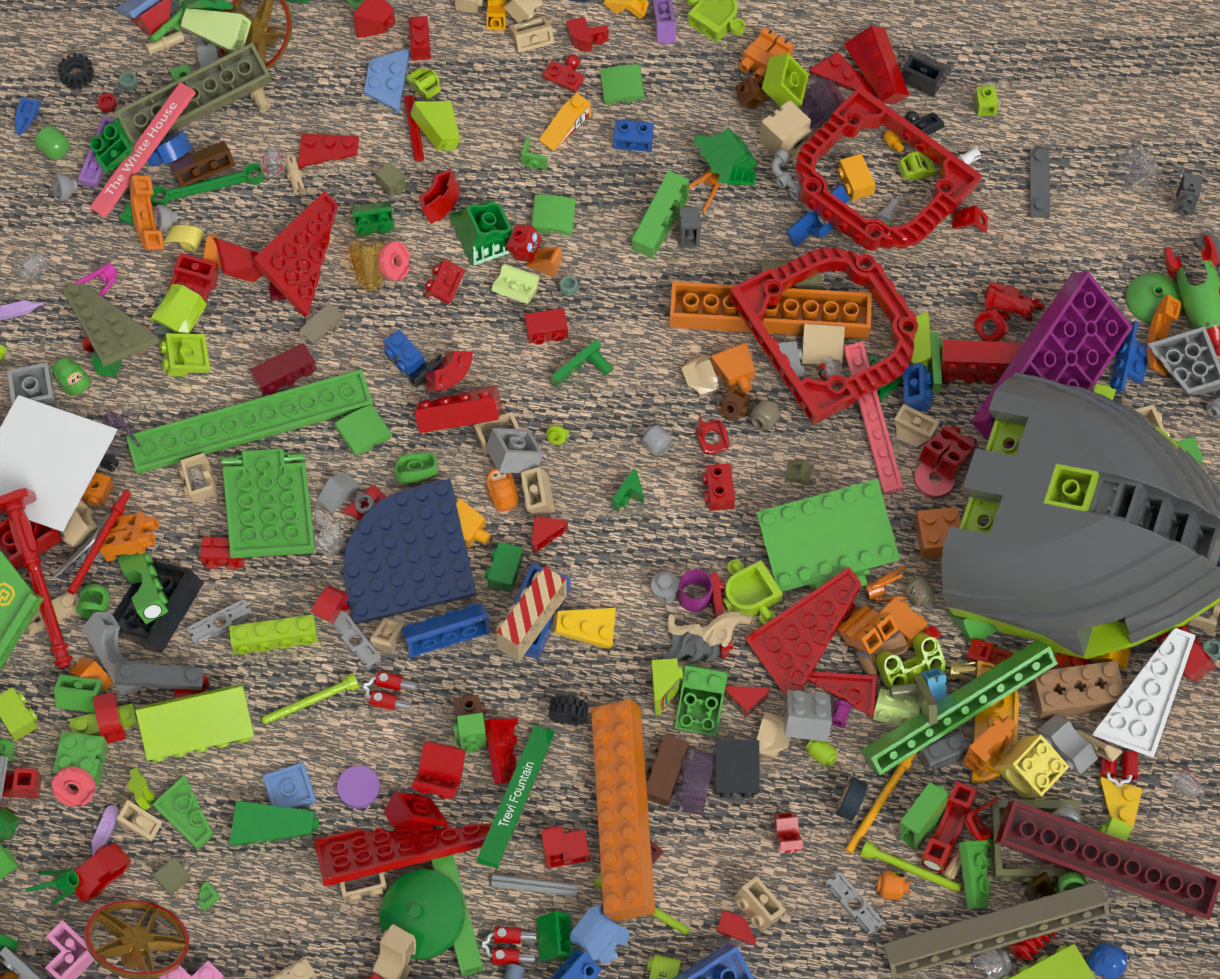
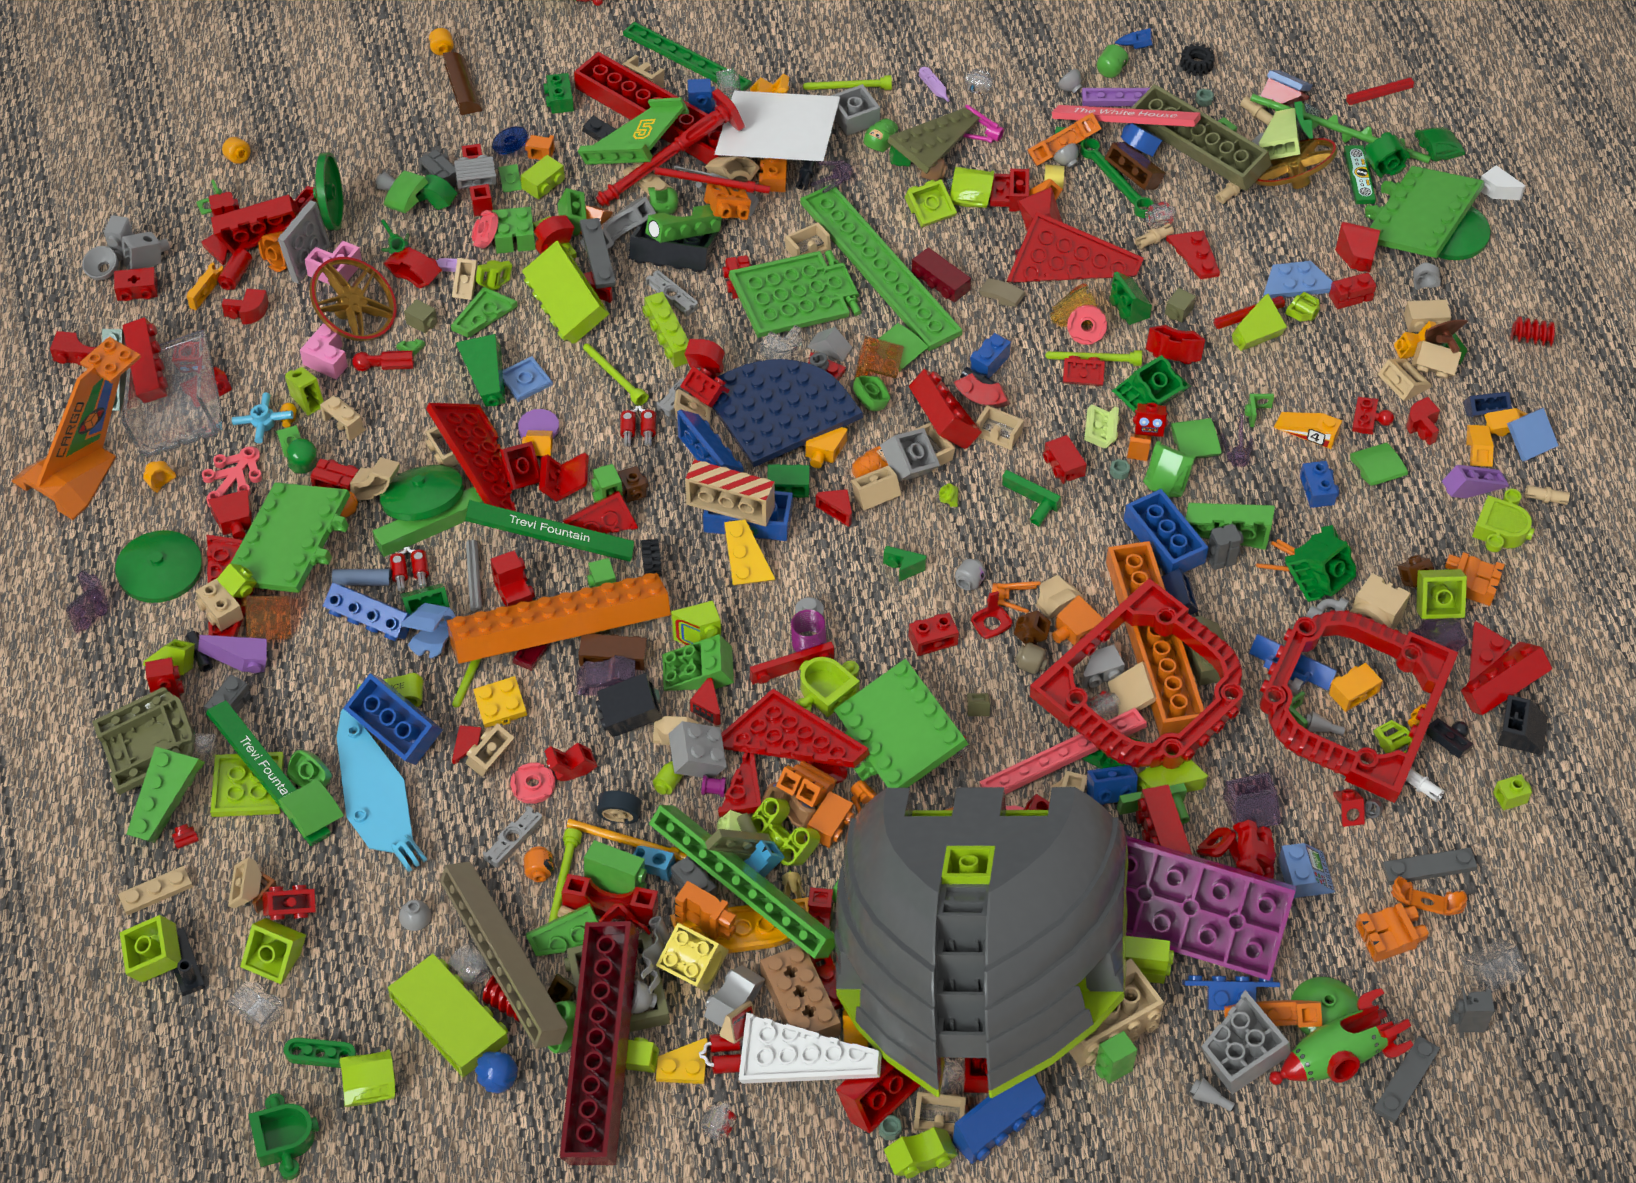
camera: 75 degrees right, 10 degrees down
green slope [89,119,135,173] -> none
red tile [97,93,117,112] -> none
piece [661,612,751,664] -> none
red tile [923,626,941,645] -> none
none -> red piece [352,350,414,372]
none -> yellow plate [473,676,527,728]
none -> coral tile [510,763,556,804]
none -> light orange brick [522,430,553,456]
none -> bright green brick [587,558,616,588]
none -> dark azure leg [633,846,676,882]
none -> light grey flag [641,916,672,994]
none -> red bracket [680,366,730,408]
none -> clear orange bracket [853,336,904,381]
none -> tan window [976,406,1024,450]
none -> orange plant [992,581,1041,613]
none -> lime piece [1045,350,1142,366]
none -> blue brick [1124,489,1209,574]
none -> bright green slope [1143,441,1196,497]
none -> dark blue brick [1161,568,1199,615]
none -> clear purple plant [1220,414,1254,467]
none -> clear purple slope [1223,772,1281,828]
none -> medium blue slope [1278,843,1335,898]
none -> orange hips [1355,903,1429,963]
none -> flat silver hinge [1364,798,1383,818]
none -> orange piece [1391,876,1468,916]

